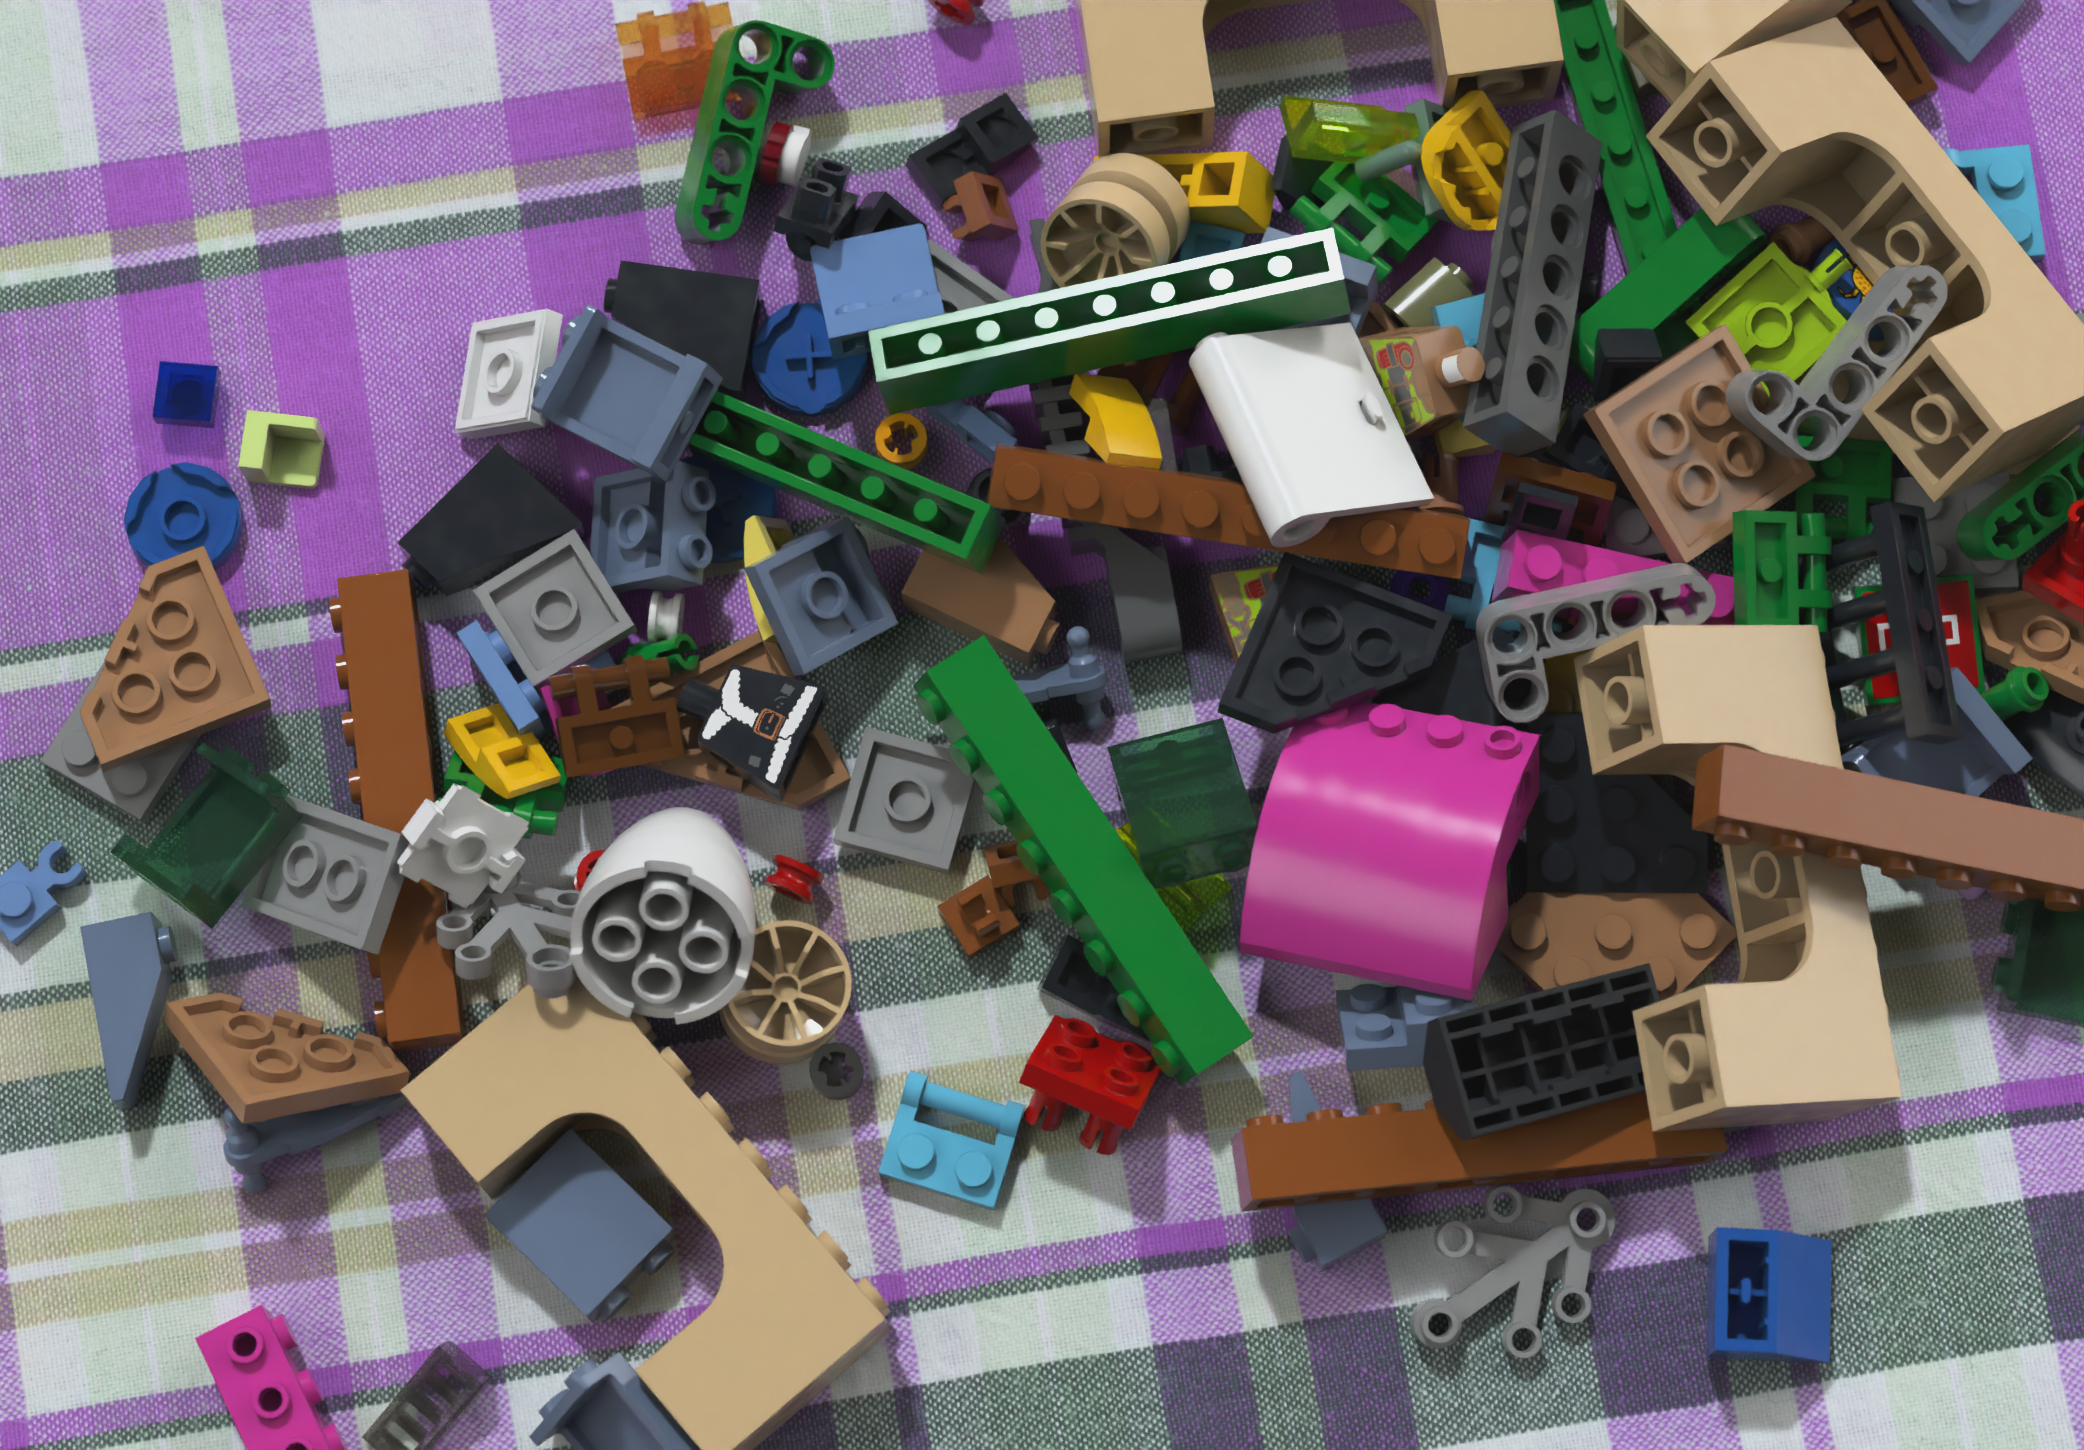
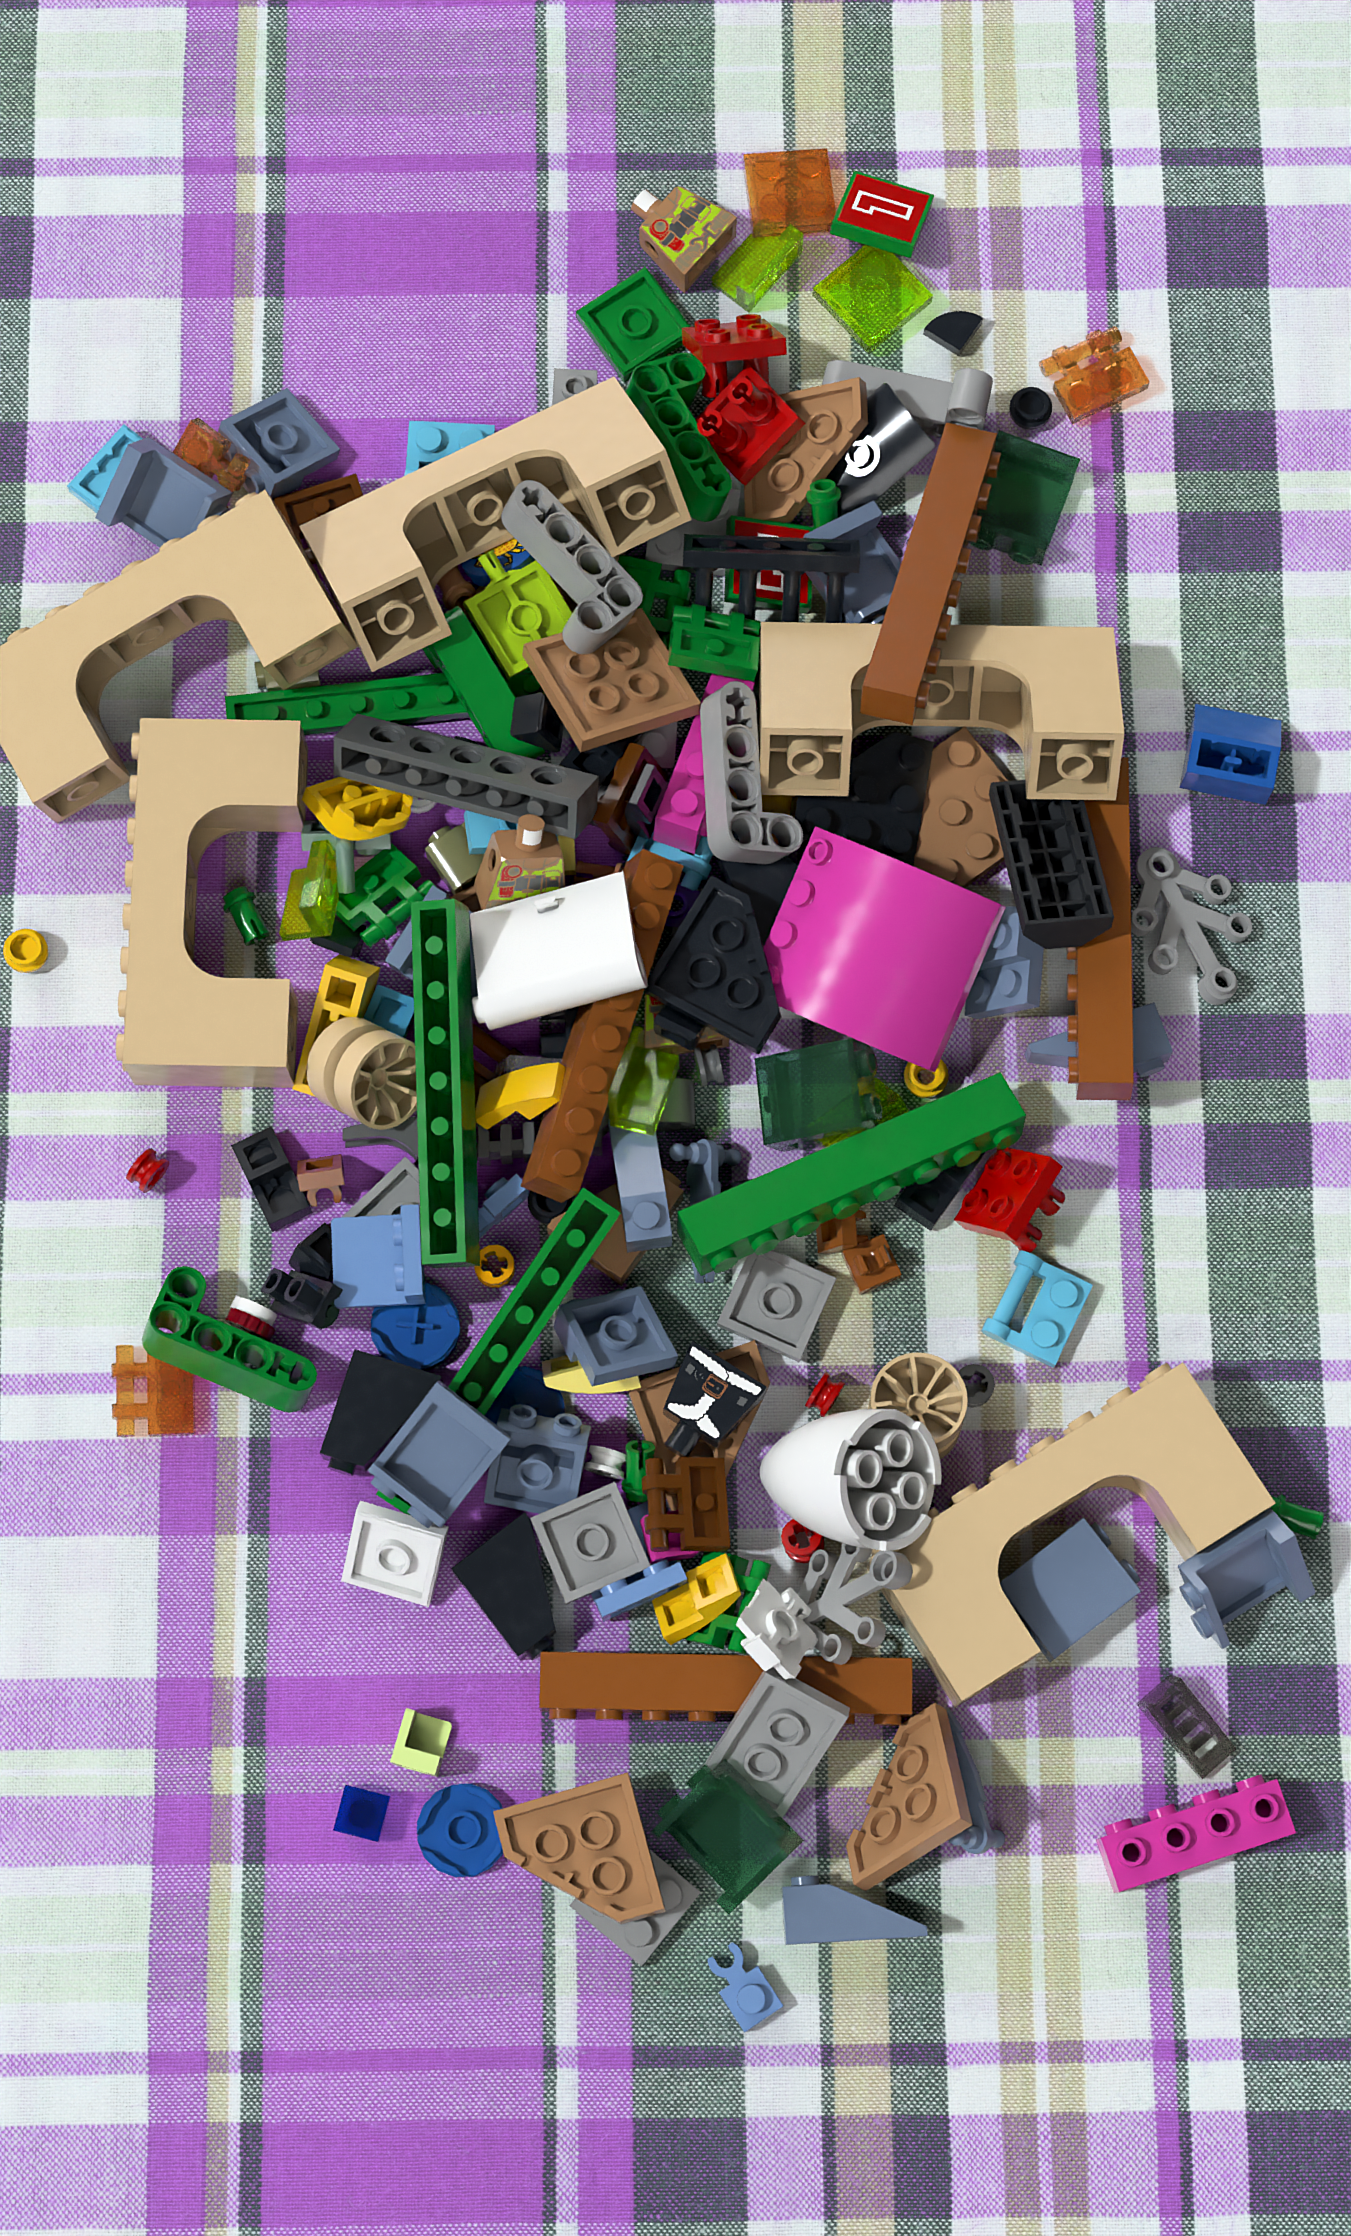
camera: 85 degrees left, 0 degrees up
none -> green pin [222,886,271,946]
none -> clear neon green panel [608,1026,679,1136]
none -> sand blue slope [608,1113,672,1253]
none -> black slope [654,1005,706,1051]
none -> dark grey bush [694,1044,724,1087]
none -> yellow plate [904,1059,949,1098]

